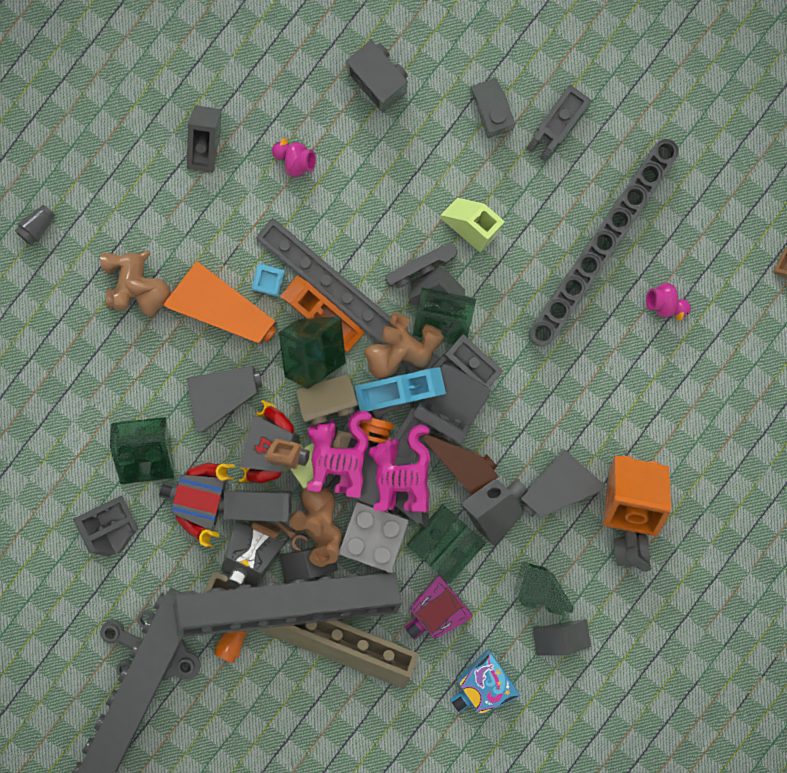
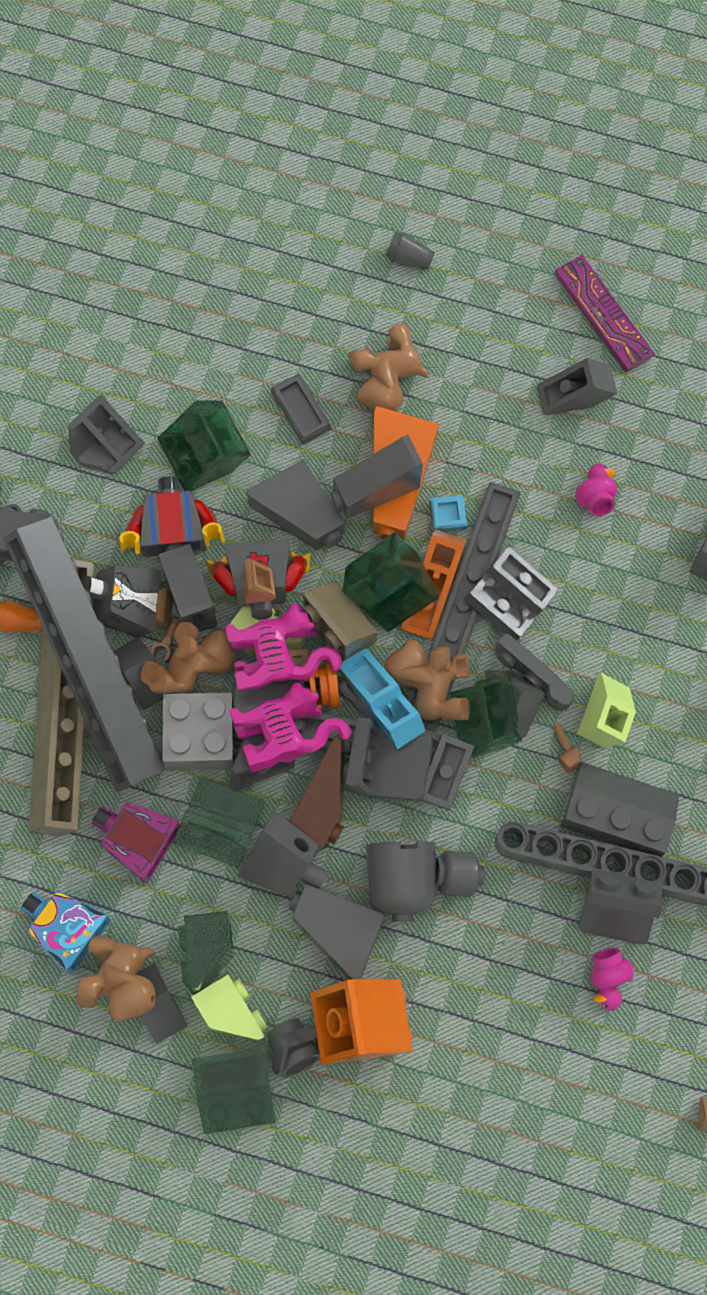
camera: 70 degrees right, 15 degrees down
none -> medium nougat animal [76,935,156,1021]
none -> yellowish green slope [191,975,268,1043]
none -> clear green slope [192,1047,276,1135]
none -> dark grey tile [271,373,331,444]
none -> dark grey slope [330,435,423,519]
none -> dark grey cylinder [366,841,436,922]
none -> dark grey head [435,850,485,897]
none -> dark grey slope [465,546,559,641]
none -> medium nougat hand [553,724,581,773]
none -> magenta tile [554,254,654,373]
none -> dark grey slope [560,762,679,857]
none -> dark grey bracket [579,869,662,944]

